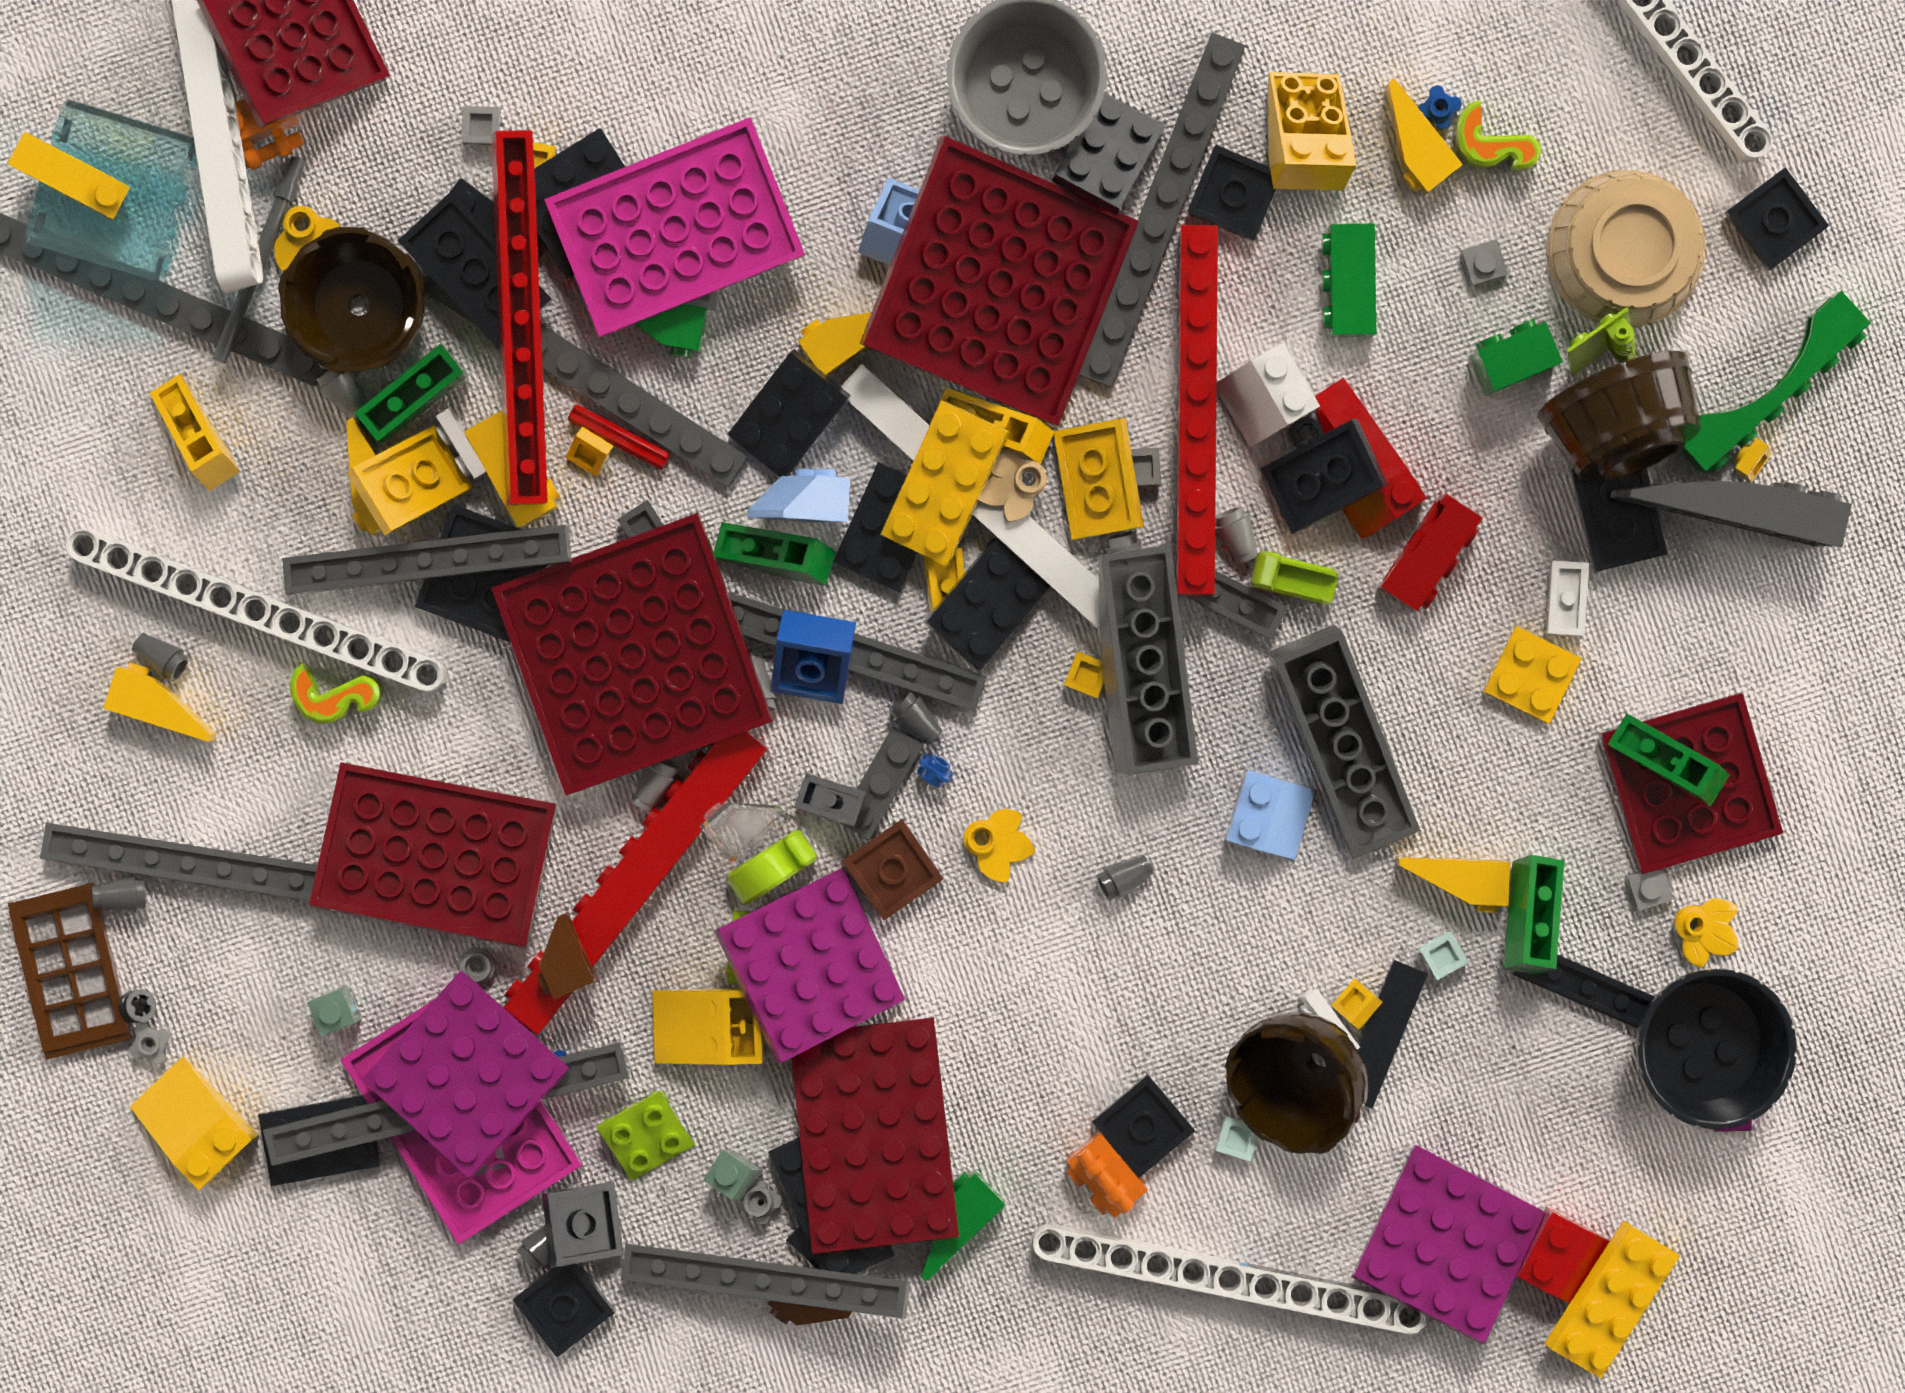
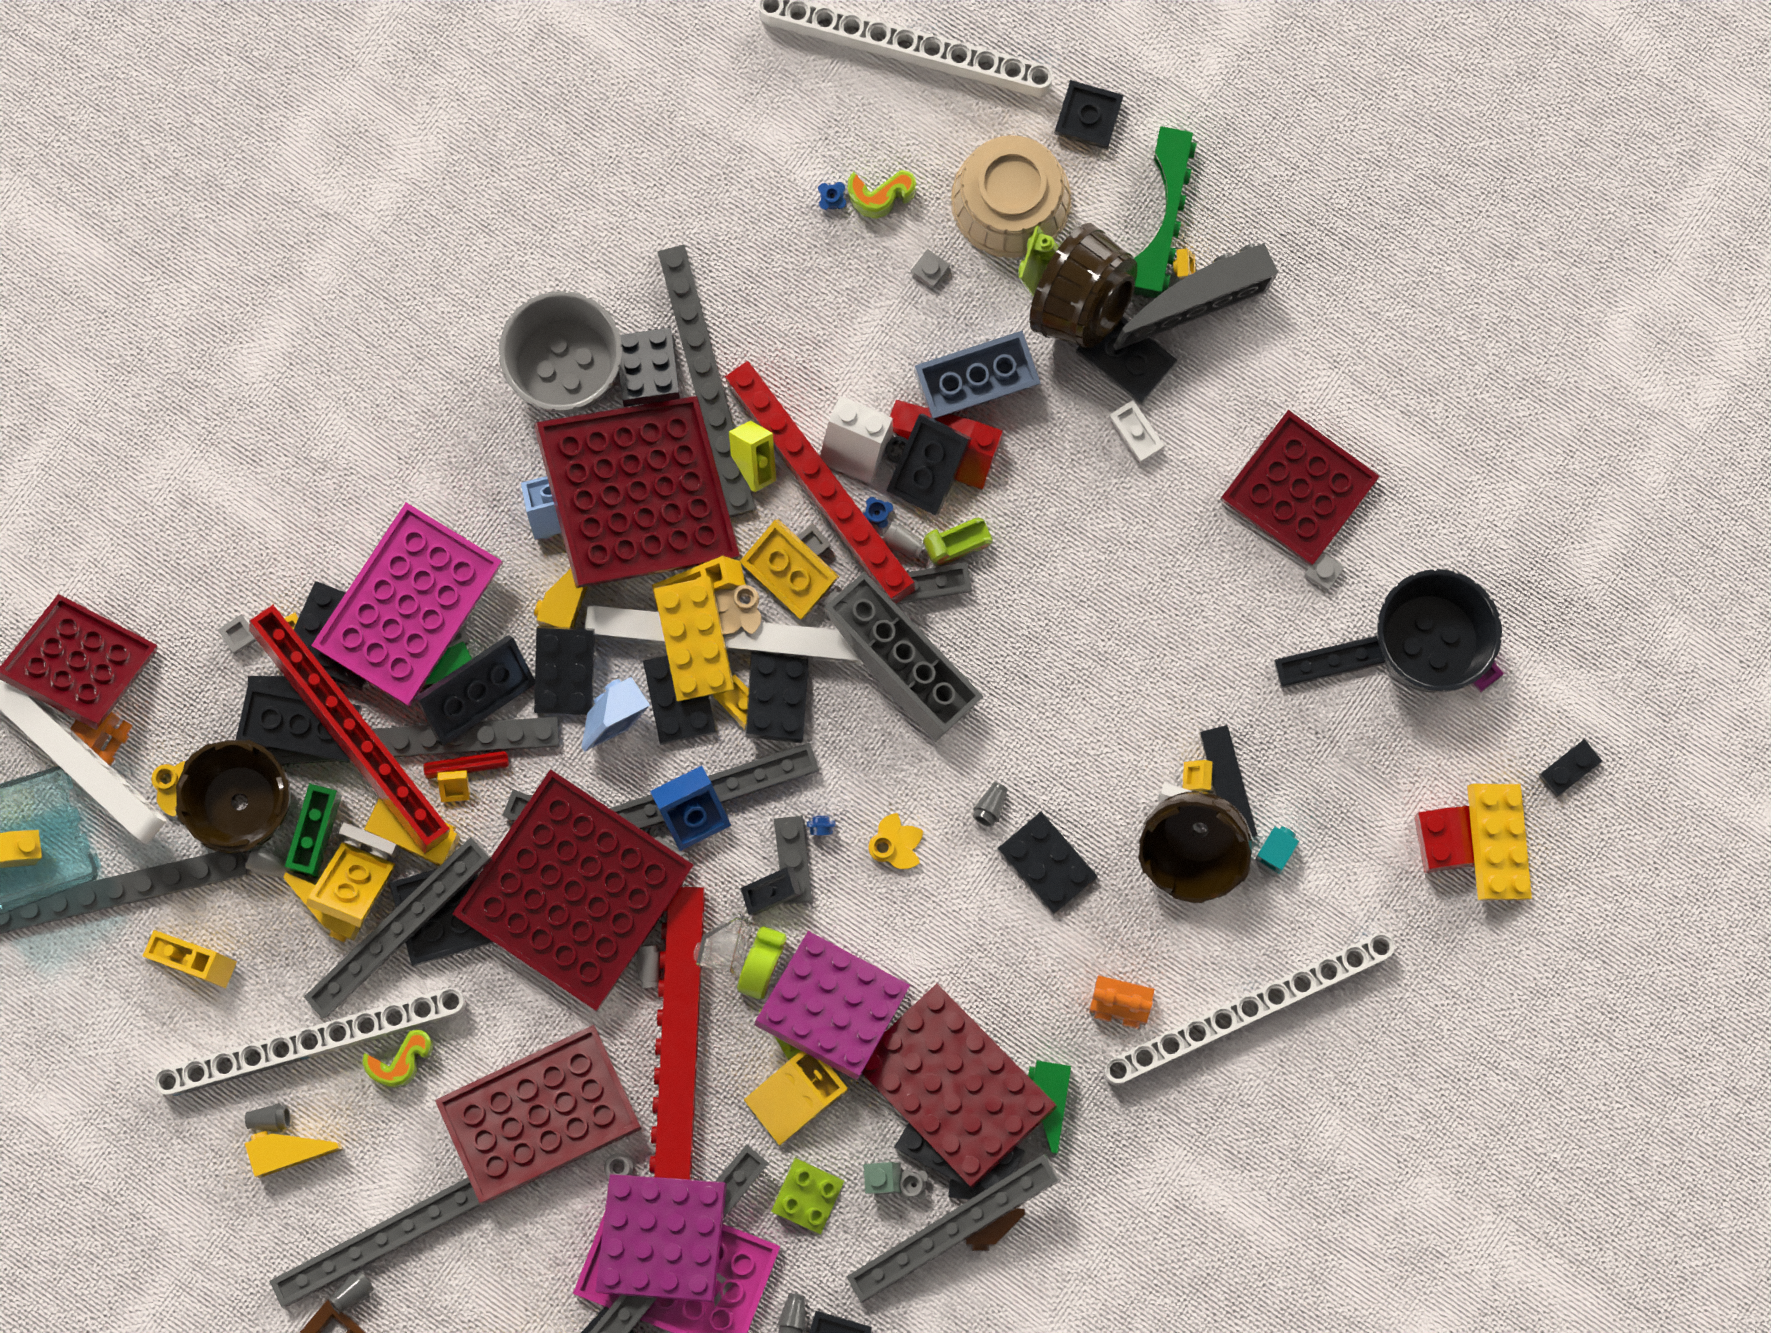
camera: 30 degrees left, 10 degrees down
dark grey bar [212,156,305,364] -> none
sand green brick [307,986,361,1036] -> none
reddish brown slope [537,912,597,1000] -> none
plate [542,1182,624,1267] -> none
green slope [714,522,835,586] -> none
copper plate [842,819,944,921] -> none
dark grey cone [889,691,943,745] -> none
yellow plate [1064,651,1104,699] -> none
black plate [1092,1073,1195,1178] -> none
black plate [1186,144,1276,242] -> none
light aqua plate [1214,1115,1258,1162] -> none
light blue slope [1225,769,1316,860] -> none
dark grey slope [1267,624,1421,859] -> none
yellow slope [1268,72,1356,191] -> none
green brick [1321,223,1377,337] -> none
magenta plate [1351,1145,1545,1345] -> none
red wedge [1377,493,1483,612] -> none
yellow slope [1385,78,1463,196] -> none
yellow slope [1396,856,1510,913] -> none
light aqua plate [1418,930,1469,980] -> none
green brick [1469,319,1563,396] -> none
yellow plate [1482,626,1582,724] -> none
green brick [1504,855,1565,975] -> none
green slope [1608,713,1730,806] -> none
yellow plate [1674,898,1738,968] -> none
none -> black plate [414,635,535,746]
none -> neon yellow slope [729,420,777,492]
none -> blue plate [863,497,893,529]
none -> sand blue slope [914,330,1041,419]
none -> black plate [997,811,1098,915]
none -> teal brick [1255,826,1299,874]
none -> black plate [1538,739,1602,798]

